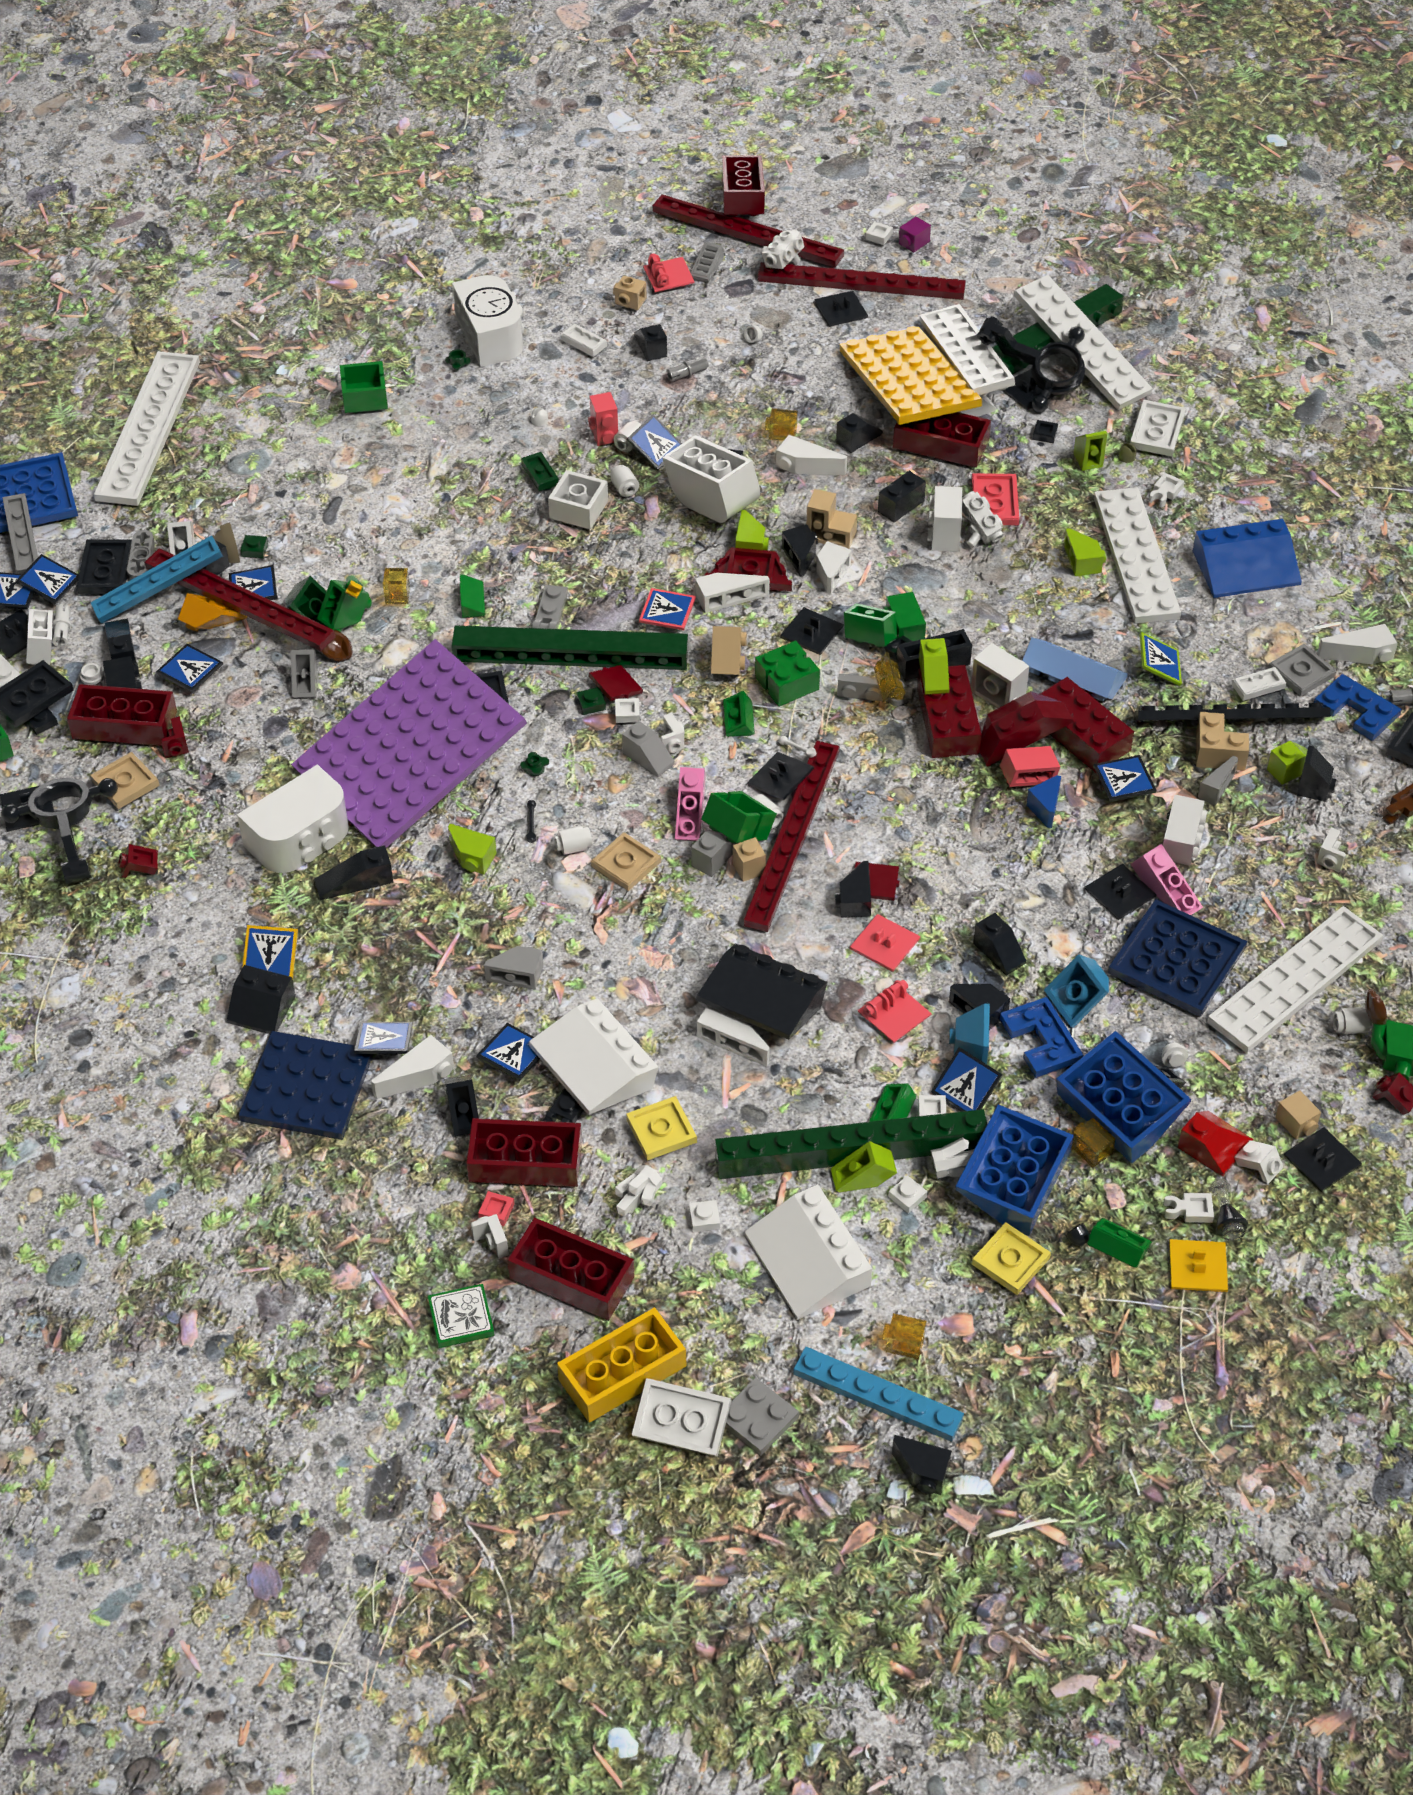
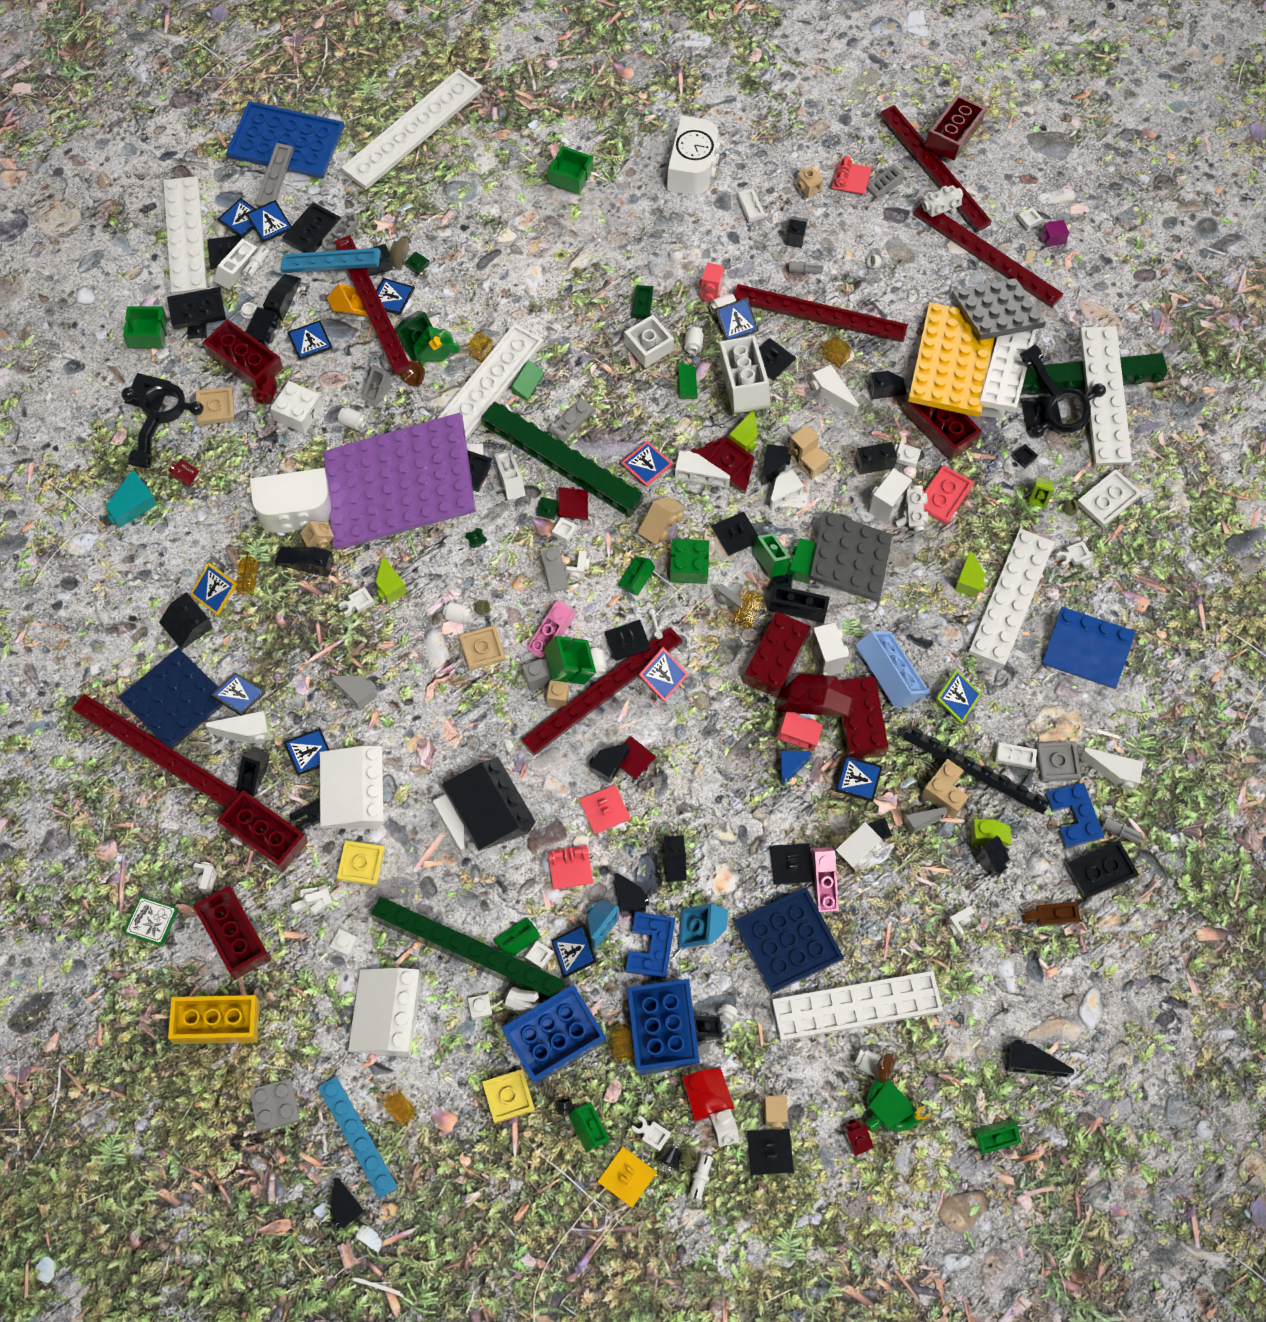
camera: 30 degrees right, 15 degrees up
white slope [167,521,195,555] -> none
dark green plate [445,349,471,370] -> none
coral plate [478,1191,514,1226] -> none
black hinge [526,800,536,843] -> none
white plate [632,1378,732,1457] -> none
black piece [814,291,868,327] -> none
lime slope [831,1141,897,1193] -> none
lime slope [919,638,949,694] -> none
none -> dark red plate [72,694,240,809]
none -> teal slope [105,470,157,528]
none -> clear yellow hinge [235,554,258,596]
none -> white brick [270,381,323,434]
none -> tan brick [300,521,334,548]
none -> white brick [338,408,366,431]
none -> white plate [338,587,375,617]
none -> white plate [437,323,544,440]
none -> olive hinge [474,600,490,615]
none -> white slope [494,450,526,500]
none -> piece [638,647,688,702]
none -> green slope [678,362,698,399]
none -> olive hinge [679,1147,698,1167]
none -> white pin [688,1154,713,1201]
none -> dark red plate [734,284,908,342]
none -> dark grey plate [808,511,893,602]
none -> white bracket [895,439,921,468]
none -> plate [951,278,1046,340]

